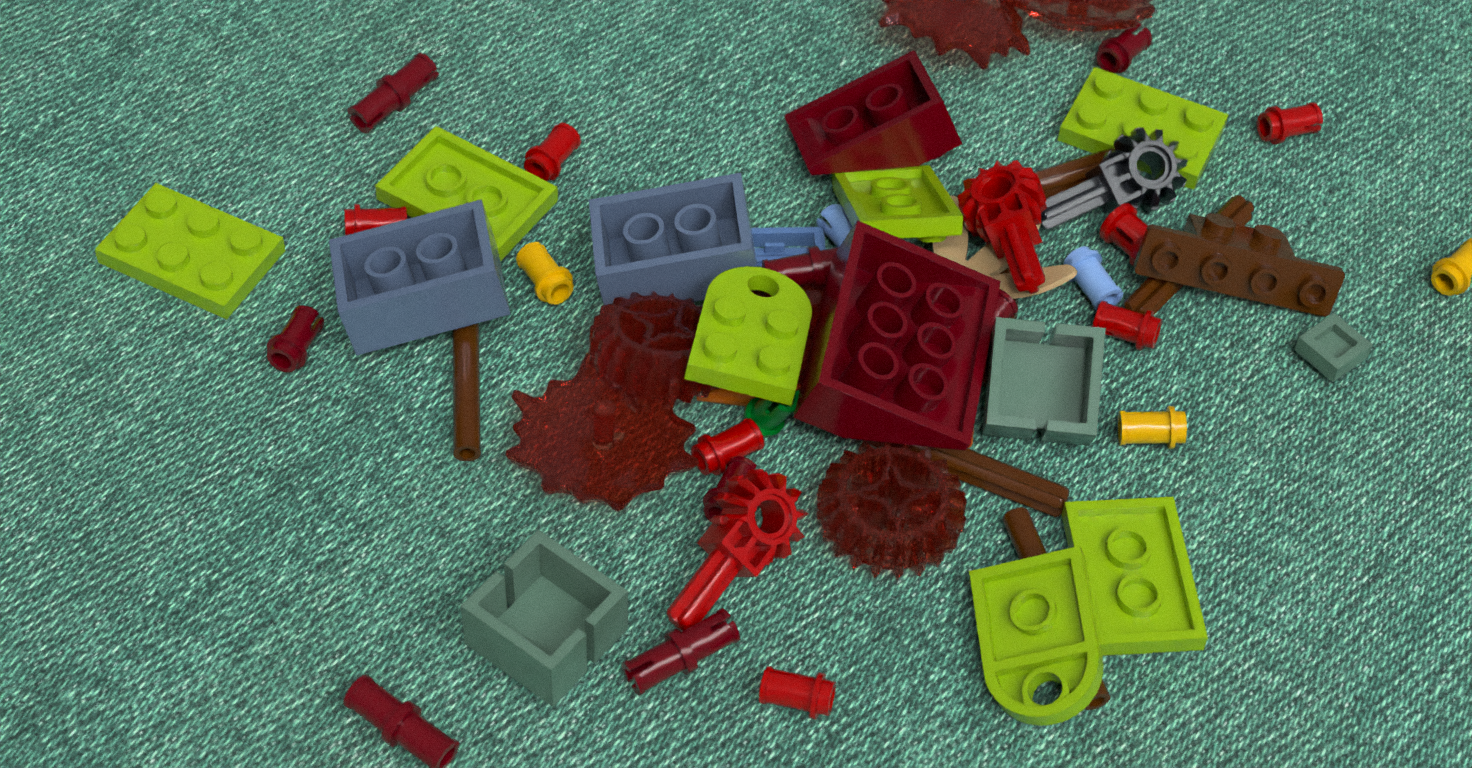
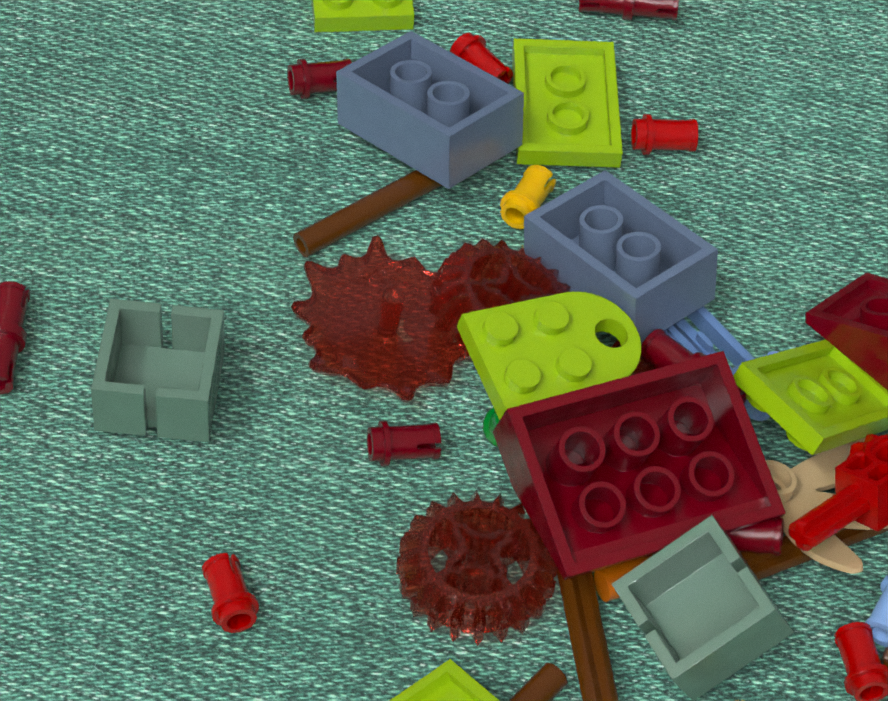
camera: 55 degrees right, 0 degrees up
dark red pin [621,608,740,696] -> none
red gear [666,469,808,631] -> none
red pin [691,418,764,476] -> none

